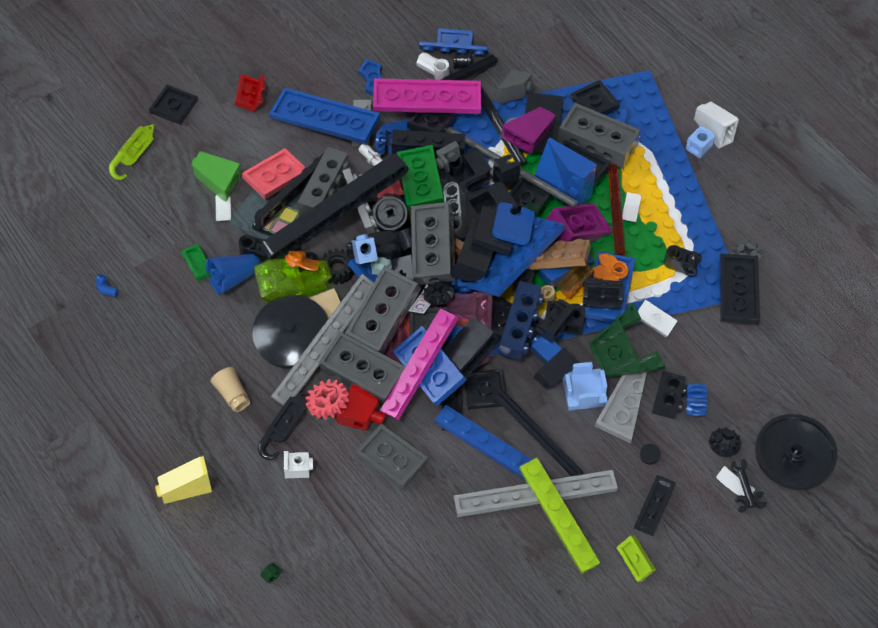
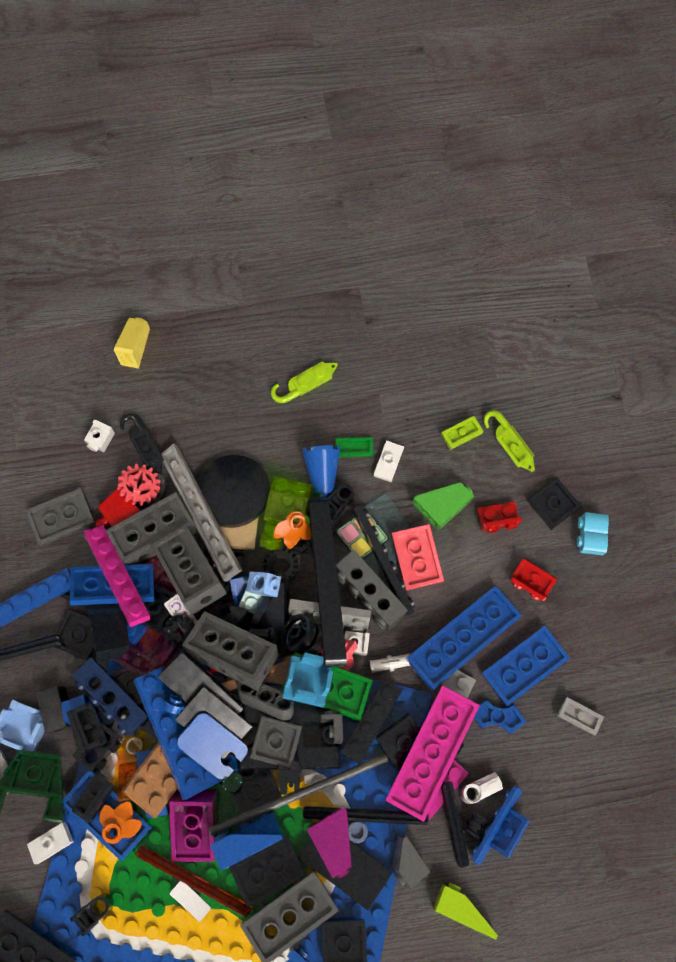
camera: 115 degrees right, 15 degrees up
blue arm [95,274,118,297] -> none
tan plant [211,367,250,412] -> none
white sticker [216,195,231,221] -> none
dark green axle [260,563,281,583] -> none
blue gear [376,127,386,156] -> none
none -> blue plate [164,695,185,714]
none -> dark grey tile [250,715,302,769]
none -> lime plate [271,361,338,403]
none -> dark azure panel [282,653,333,707]
none -> white plate [374,440,404,482]
none -> lime slope [433,882,498,940]
none -> lime plate [441,416,484,450]
none -> red bracket [477,502,522,533]
none -> blue plate [481,626,570,707]
none -> light grey plate [557,697,604,736]
none -> medium azure brick [577,512,609,556]

